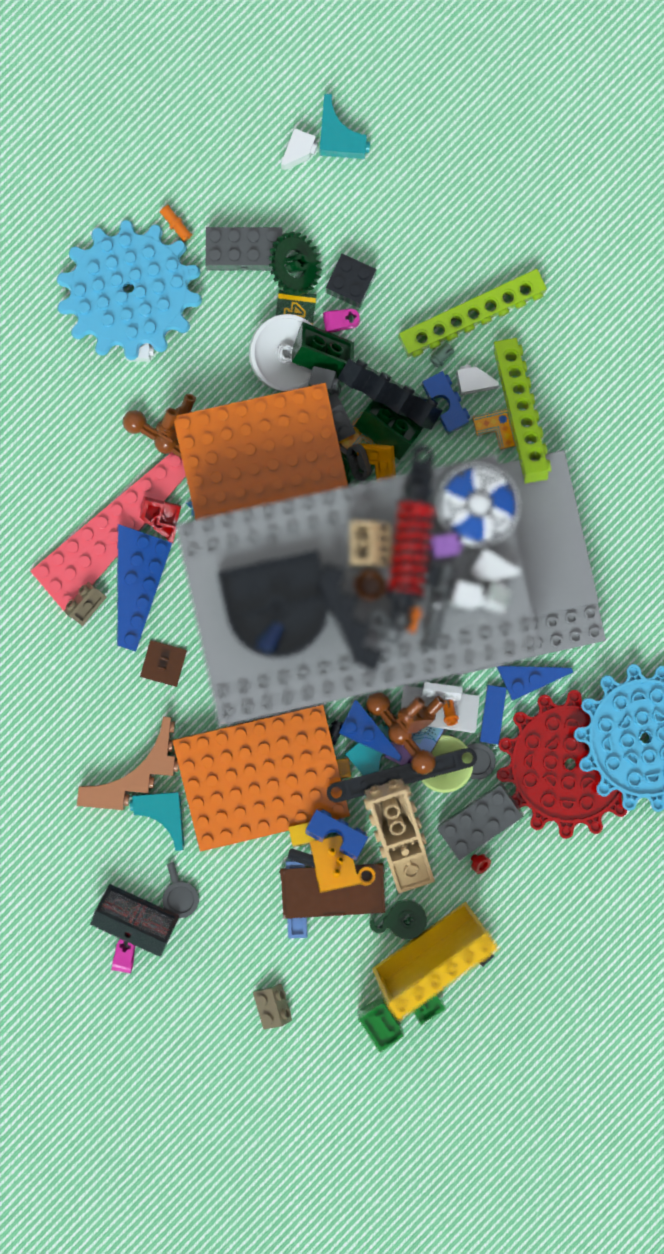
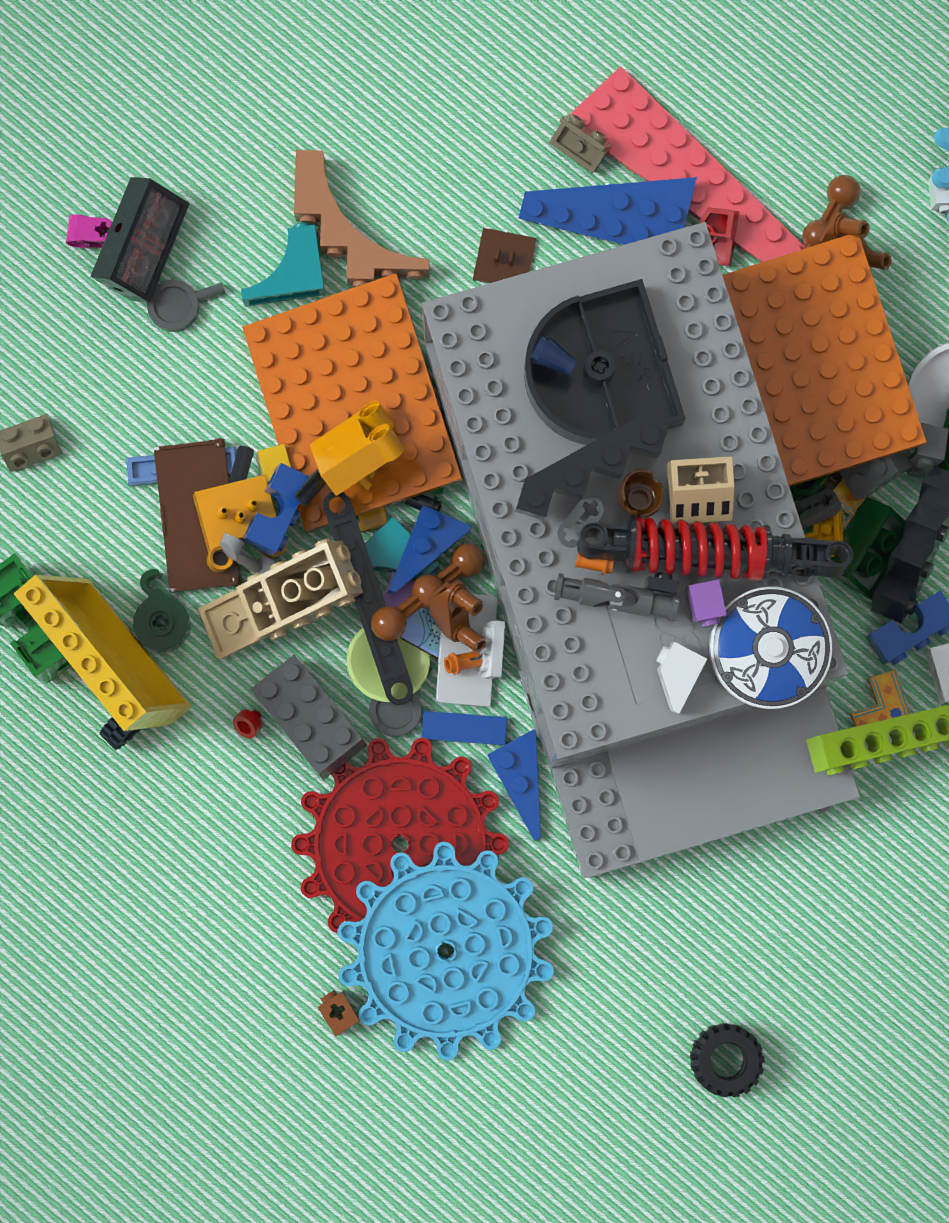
camera: 85 degrees right, 5 degrees down
white brick [448,581,485,610] -> none
white slope [479,580,511,614] -> none
none -> light grey bar [220,533,277,574]
none -> light orange piece [295,401,404,505]

